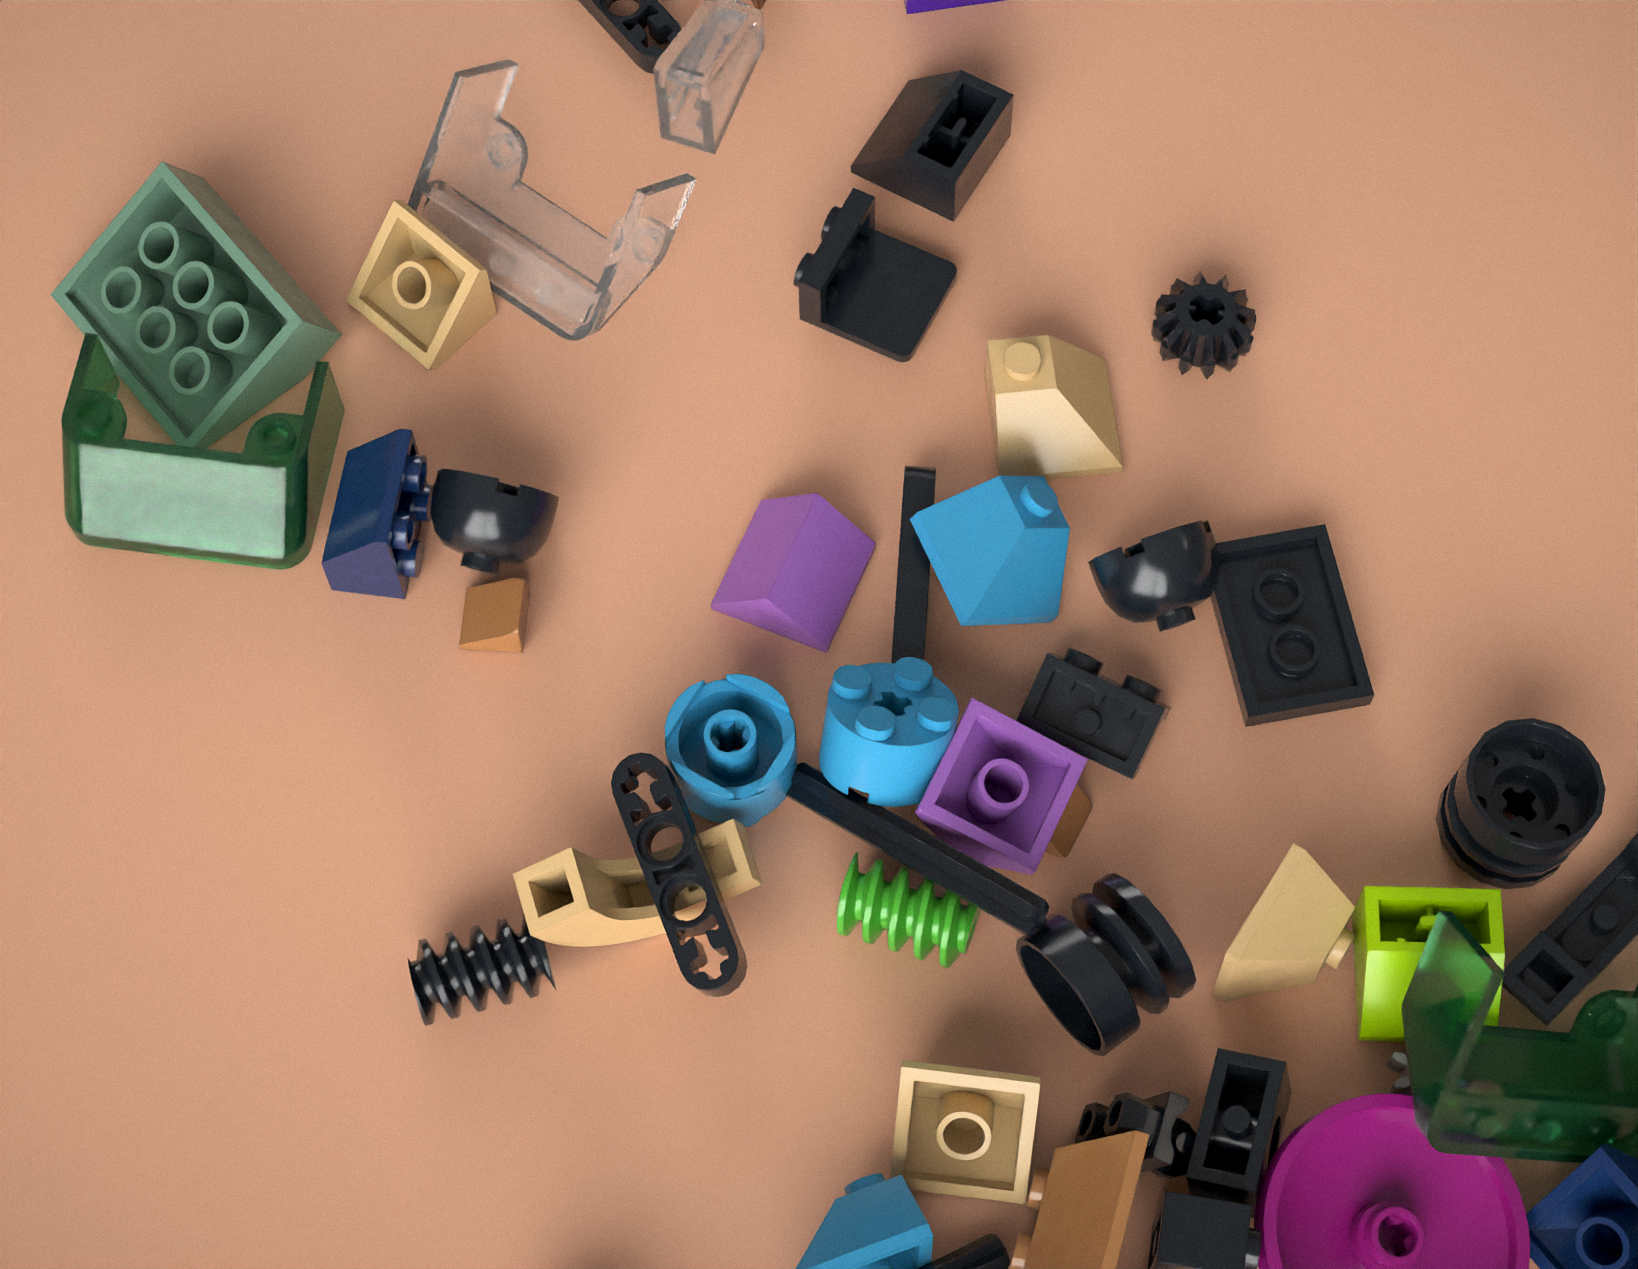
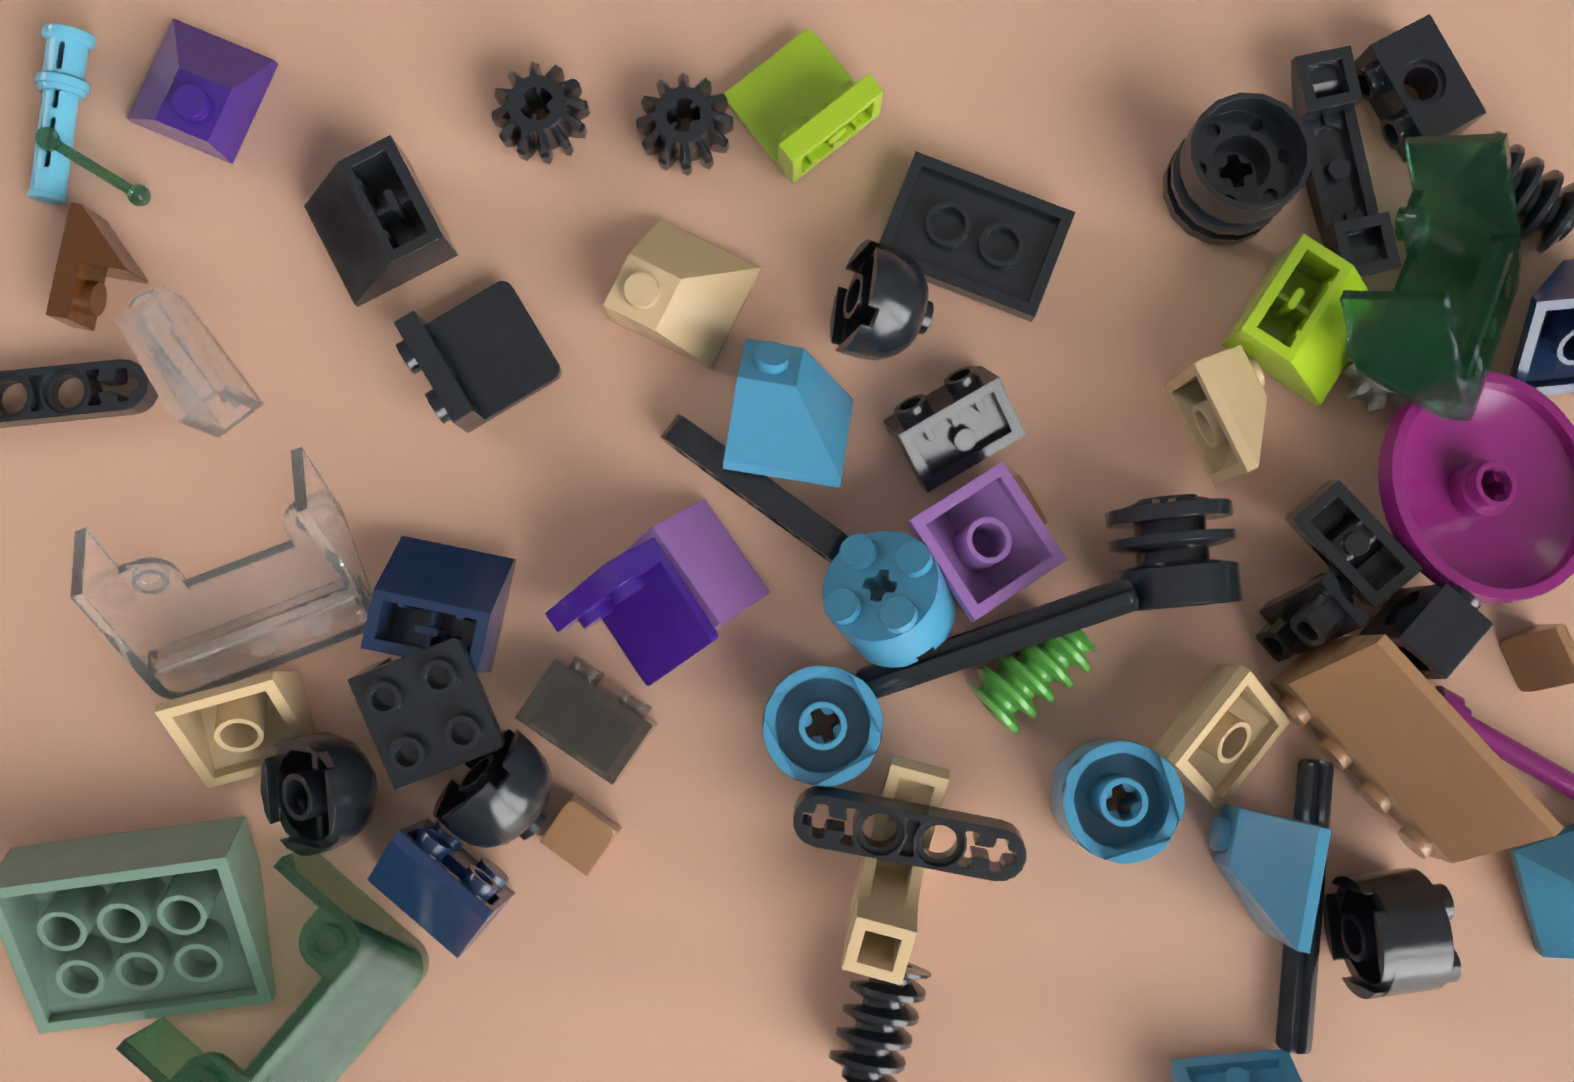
camera: 60 degrees left, 20 degrees up
none -> black cylinder [260,732,377,856]
none -> black bracket [347,636,505,790]
none -> dark blue slope [360,536,516,673]
none -> black gear [491,61,590,165]
none -> clear smoke brick [515,656,658,785]
none -> dark purple bracket [545,537,718,686]
none -> lime bracket [724,29,884,184]
none -> dark azure brick [1051,738,1185,864]

